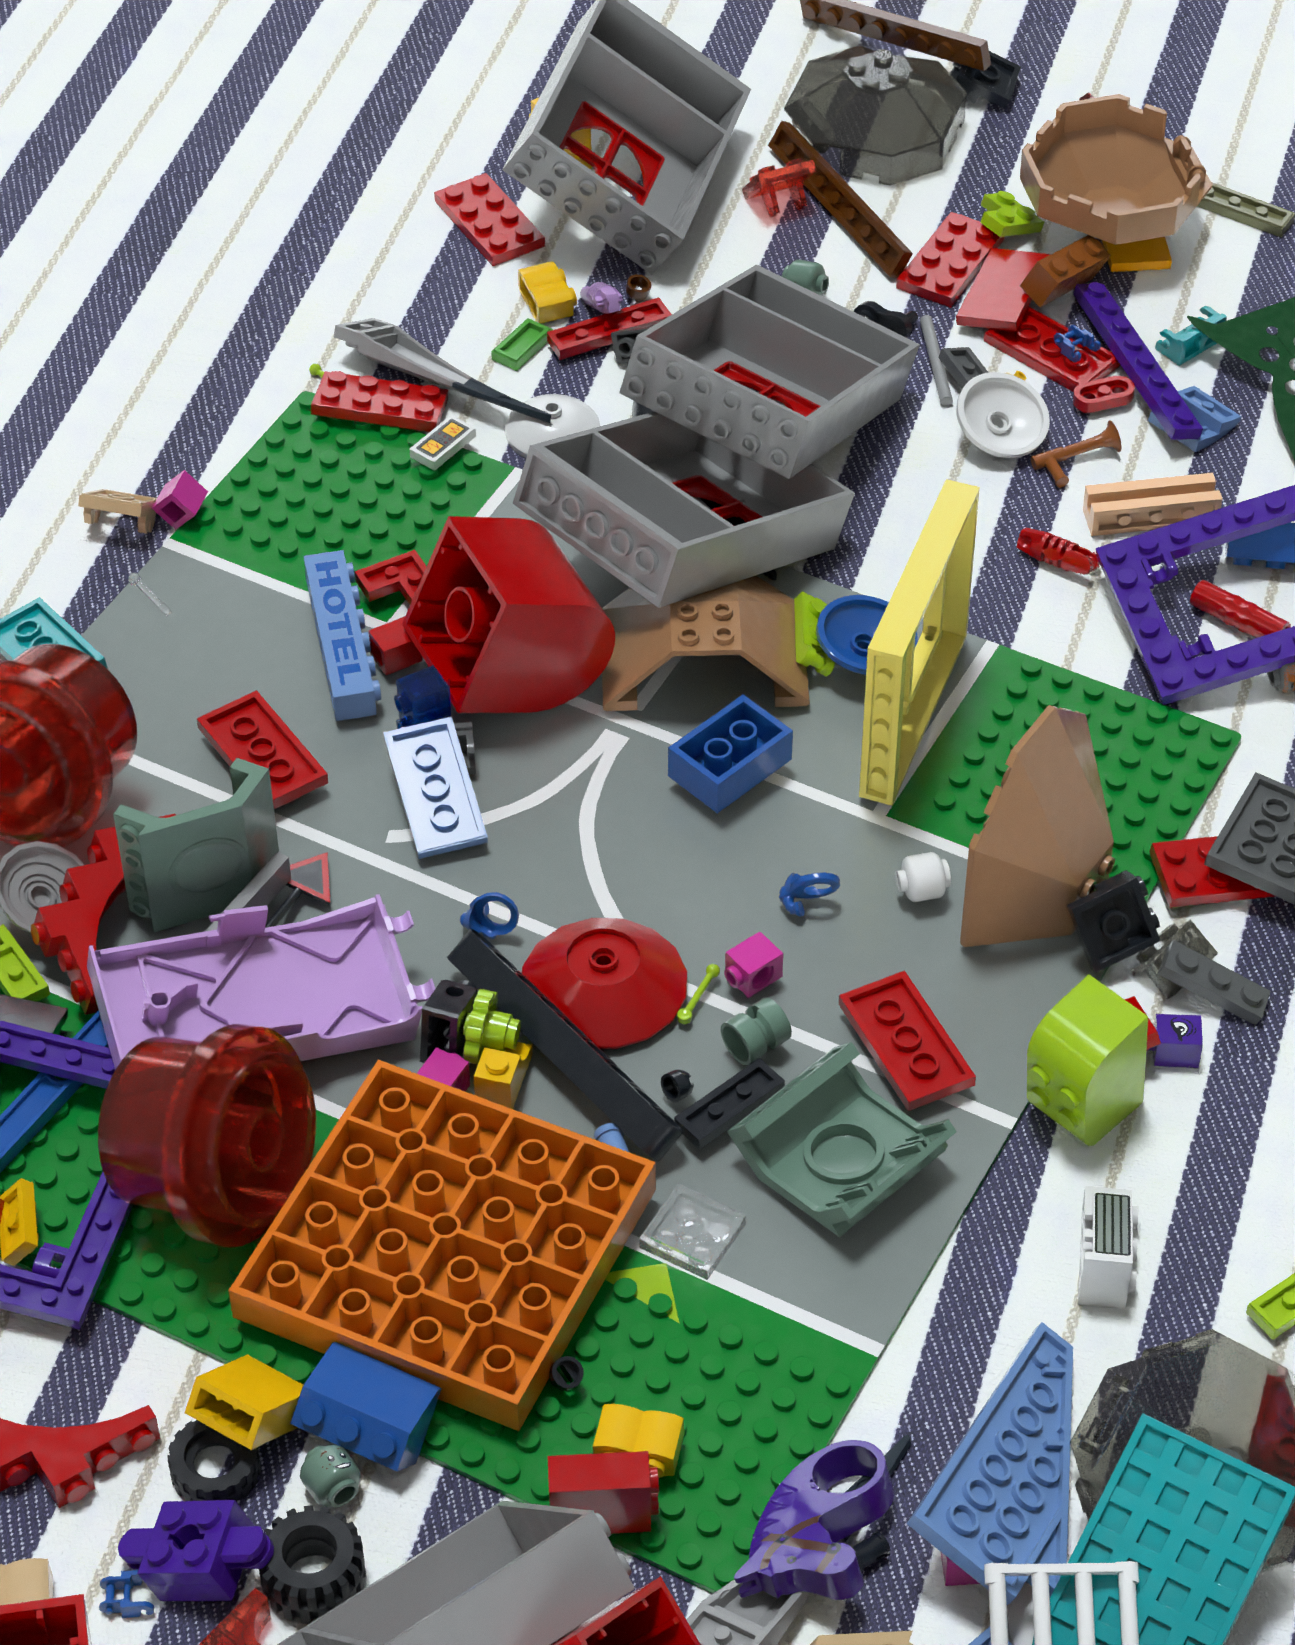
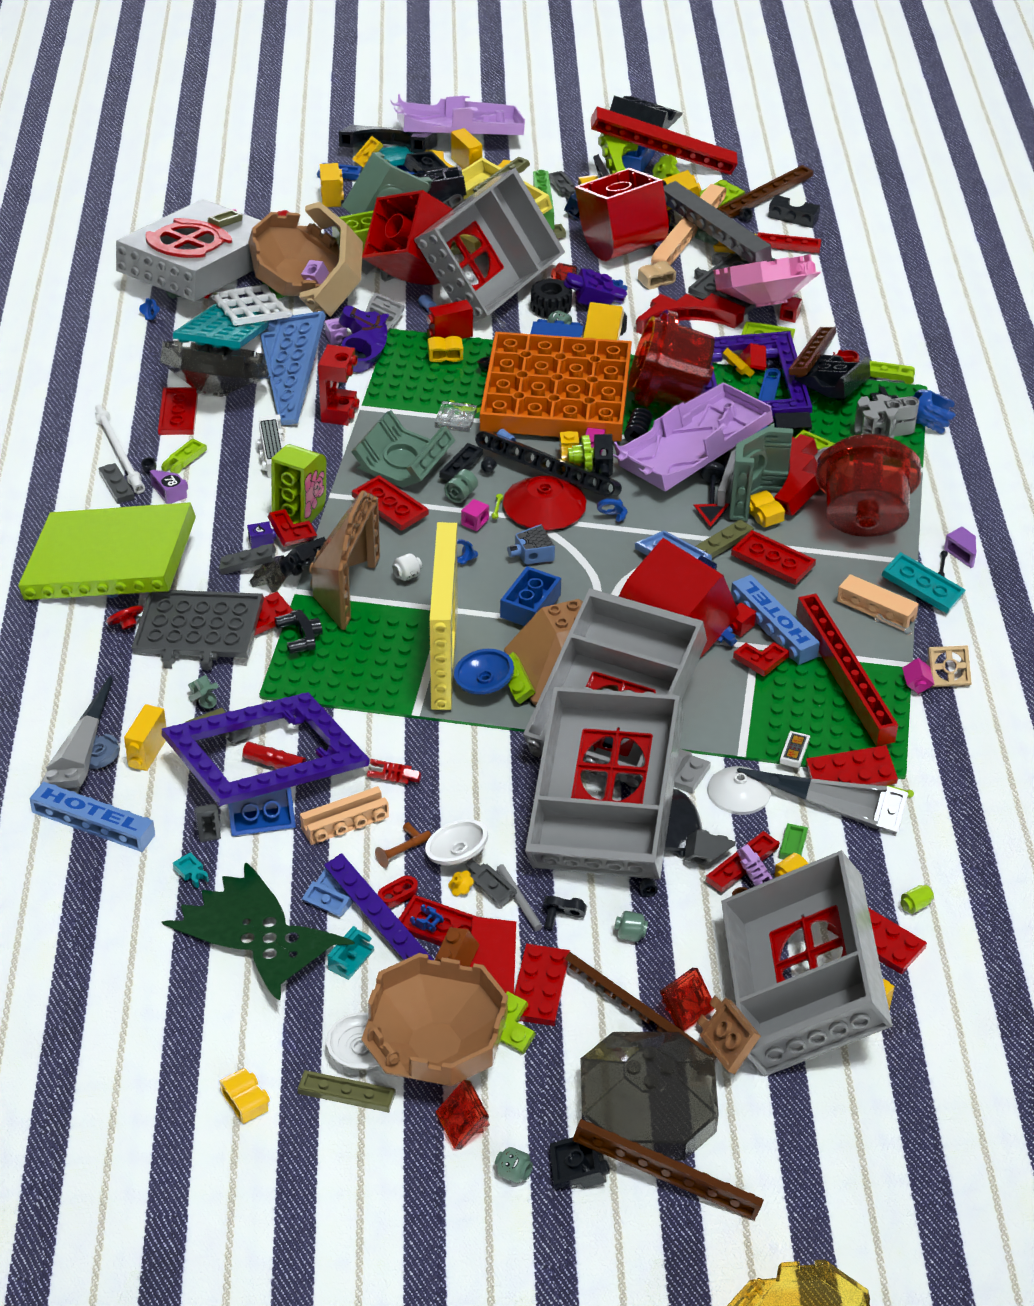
camera: 160 degrees right, 5 degrees down
none -> black connector [274,609,323,655]
none -> red plate [318,344,360,426]
none -> lavender brick [325,318,347,345]
none -> white hat [326,1012,379,1070]
none -> sand green head [495,1147,533,1183]
none -> torso [507,525,555,564]
none -> black piece [624,408,653,442]
none -> olive plate [695,519,754,558]
none -> medium nougat tile [697,995,761,1075]
none -> red brick [796,593,898,747]
none -> light nougat brick [837,574,919,631]
none -> lime brick [901,885,934,914]

